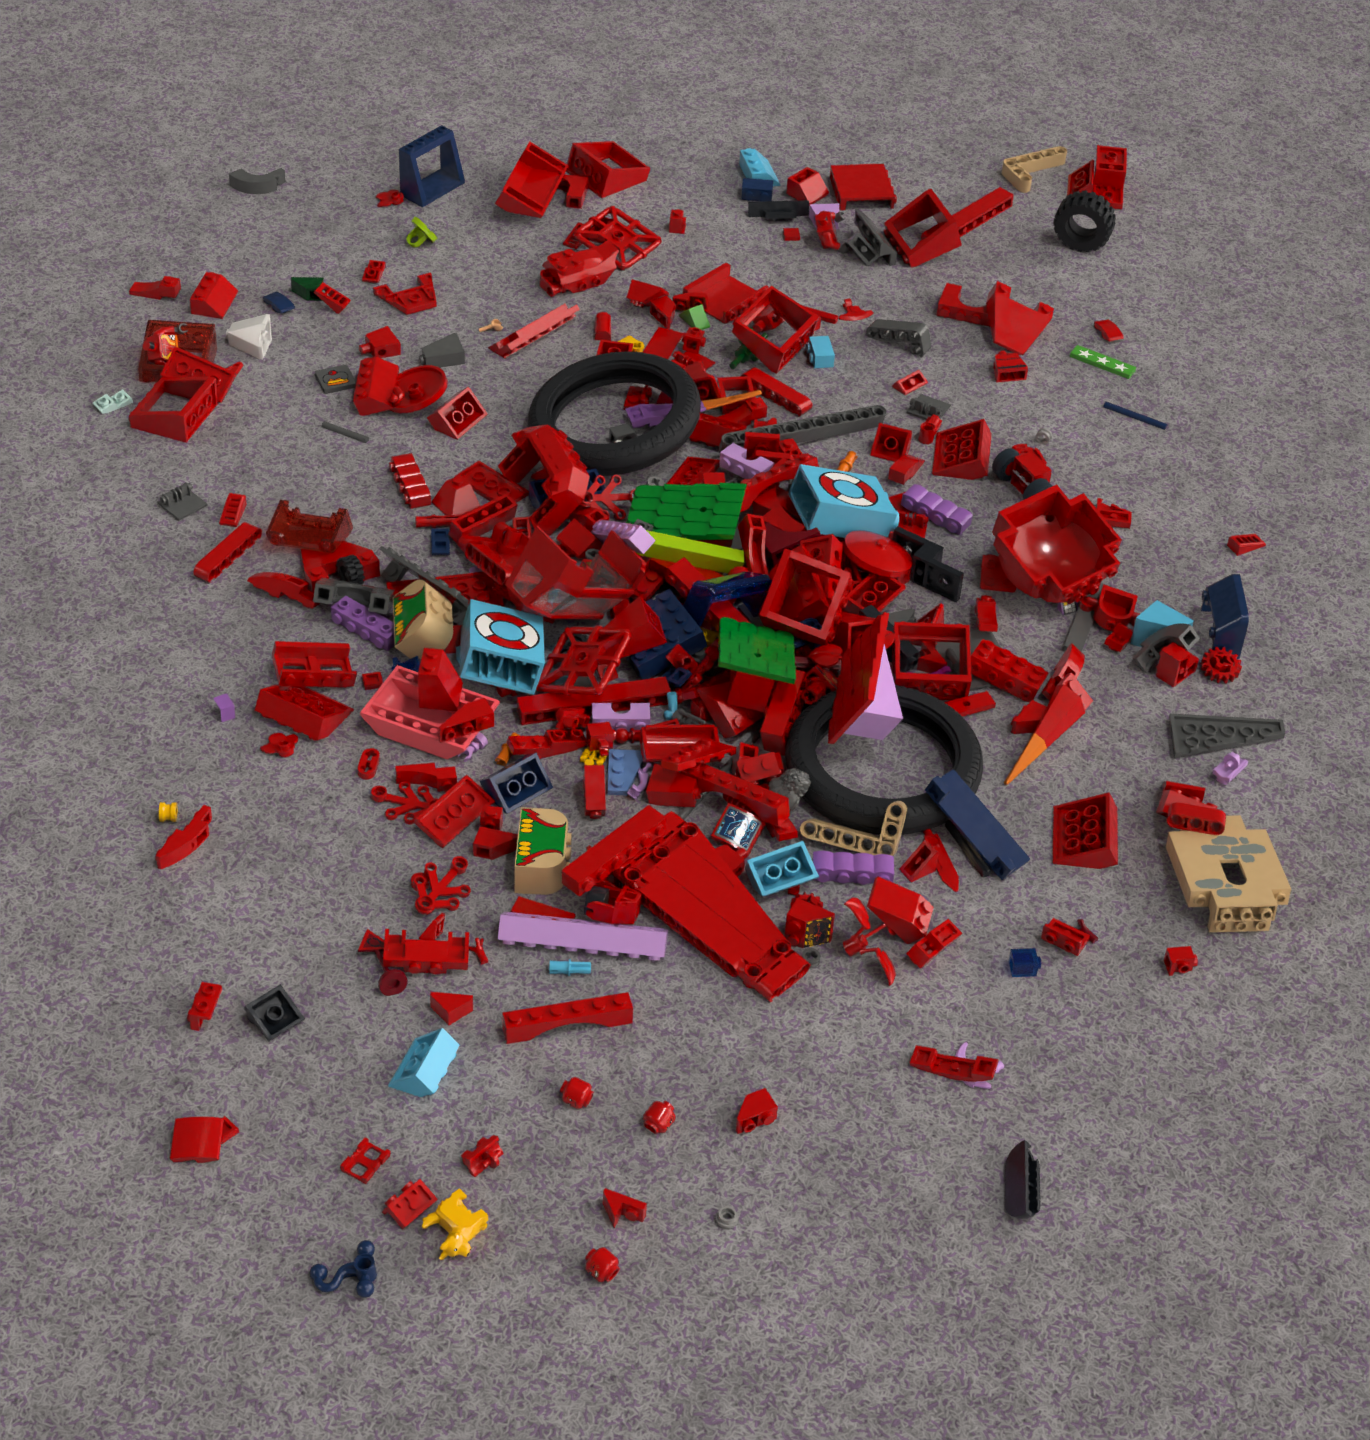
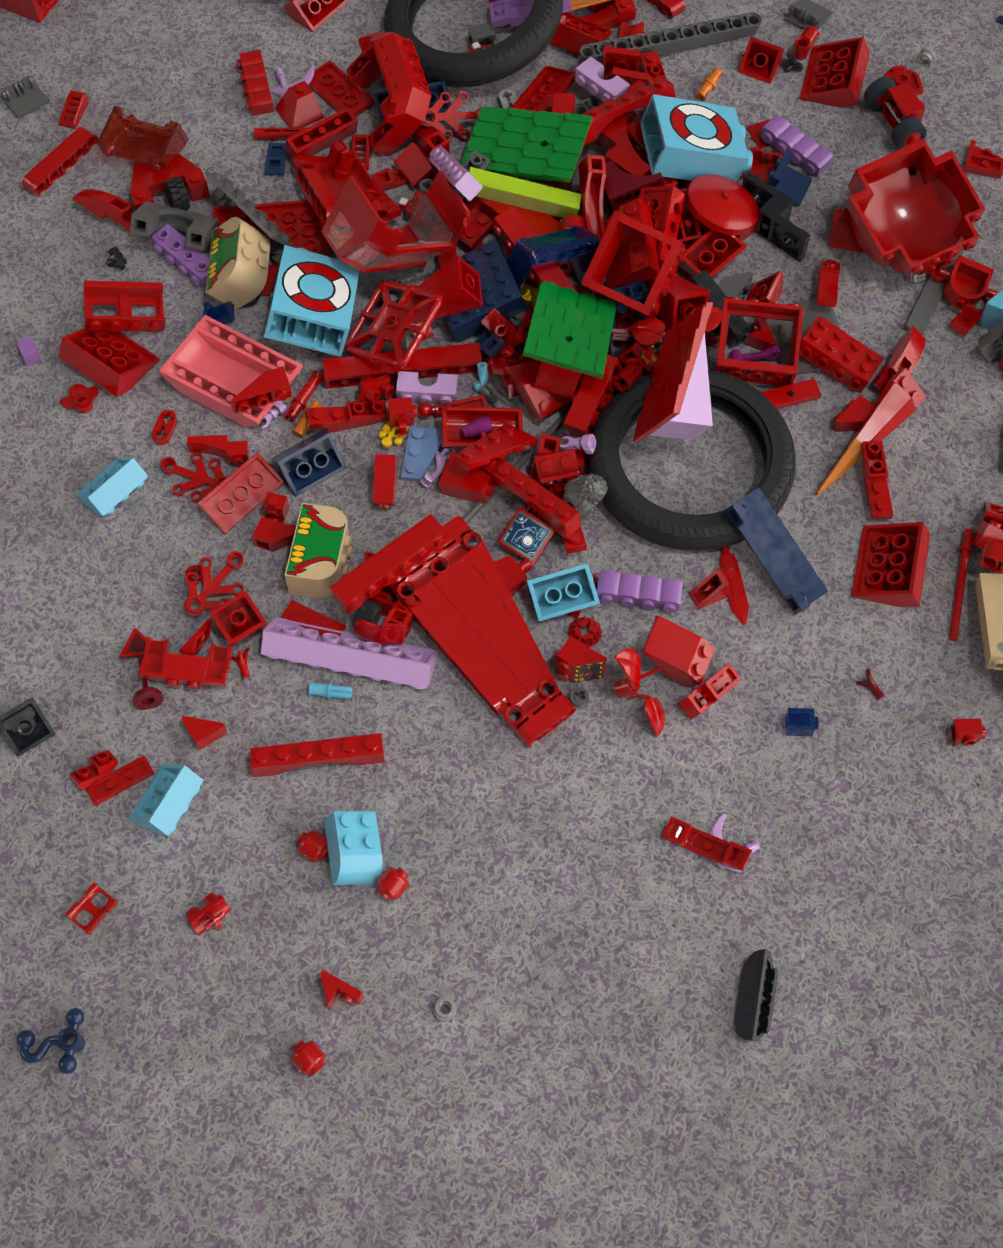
camera: 10 degrees right, 20 degrees up
dark grey bar [322,421,369,443] -> none
red tile [362,672,383,690] -> none
red bracket [382,1179,438,1230] -> none
red slope [418,648,463,711] -> none
yellow animal [422,1188,488,1260] -> none
red slope [736,1088,778,1134] -> none
tan beam [800,801,907,856] -> none
red slope [888,454,925,485] -> none
black axle [945,820,991,878] -> none
red bracket [1041,918,1090,956] -> none
none -> red slope [69,750,118,791]
none -> medium azure slope [74,457,148,516]
none -> red tile [86,755,155,806]
none -> black plant [106,246,127,270]
none -> red slope [209,591,268,646]
none -> lavender piece [270,65,315,98]
none -> red pin [283,370,324,423]
none -> medium azure brick [324,811,382,885]
none -> magenta cone [462,416,493,438]
none -> lavender piece [559,434,596,454]
none -> dark blue bracket [767,151,812,206]
none -> black plant [784,52,803,73]
none -> red slope [861,441,894,520]
none -> red bar [949,528,973,641]

